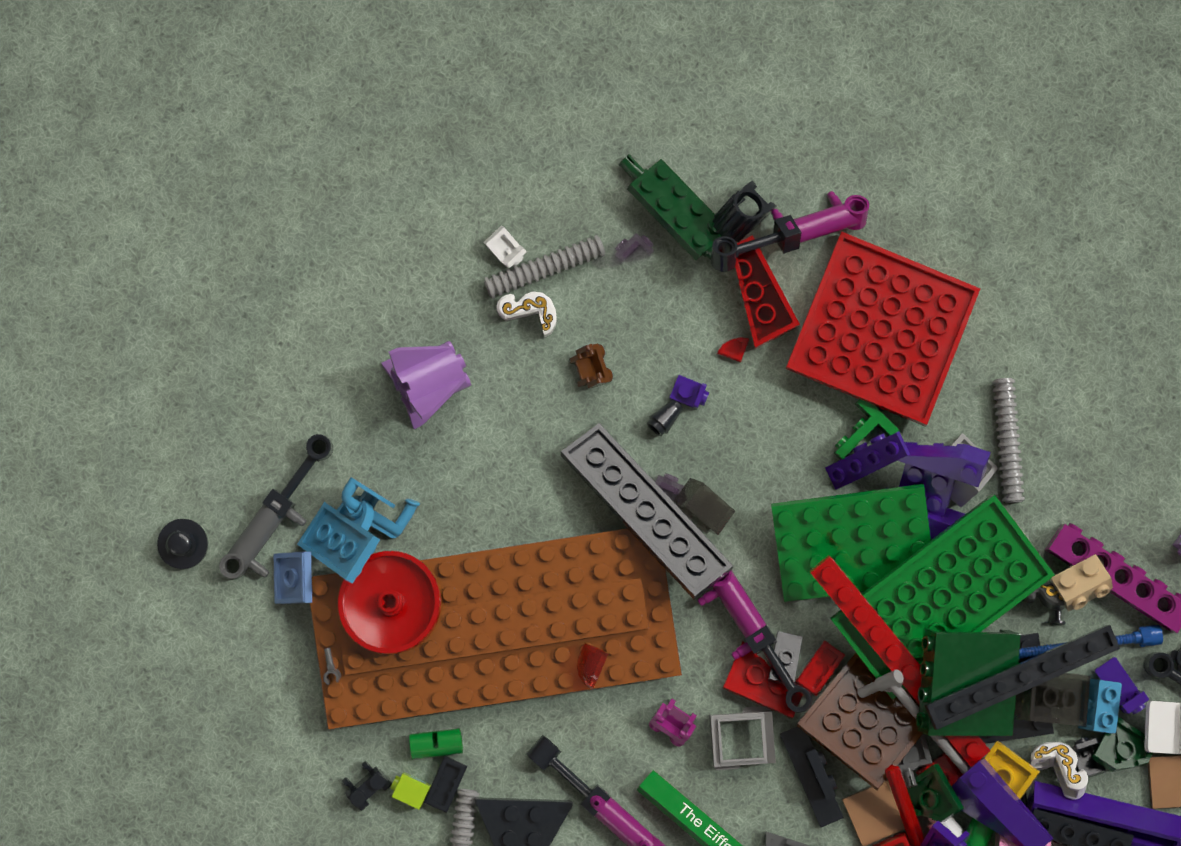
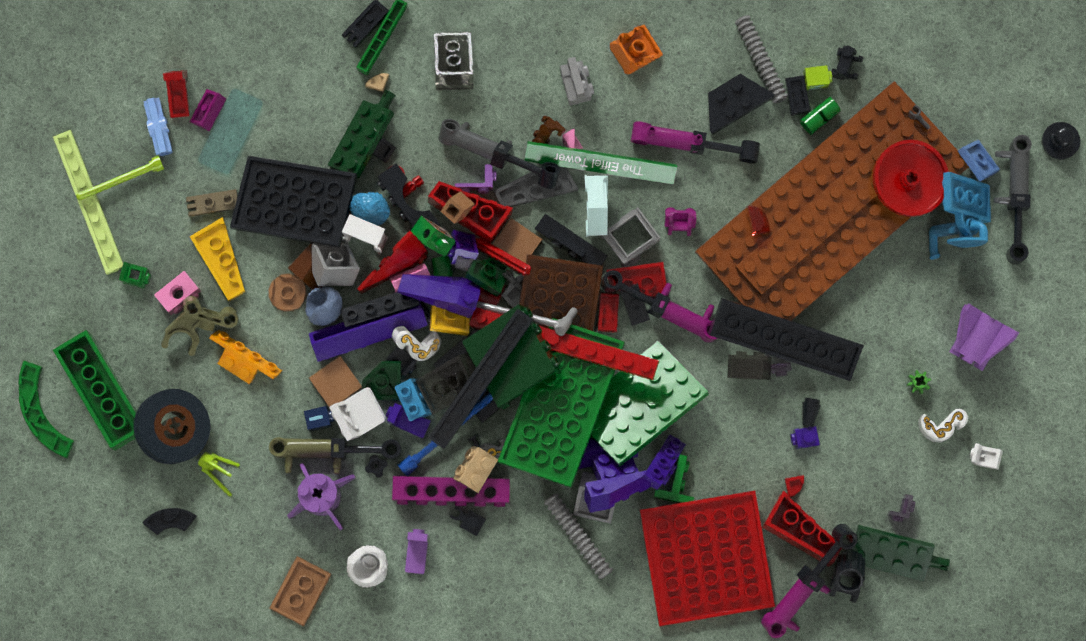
camera: 145 degrees right, 5 degrees down
light grey piece [484,235,605,299] -> none
reddish brown piece [569,343,613,388] -> none
none -> black plate [450,506,486,536]
none -> light aqua piece [585,175,608,237]
none -> bright green gear [906,370,931,394]

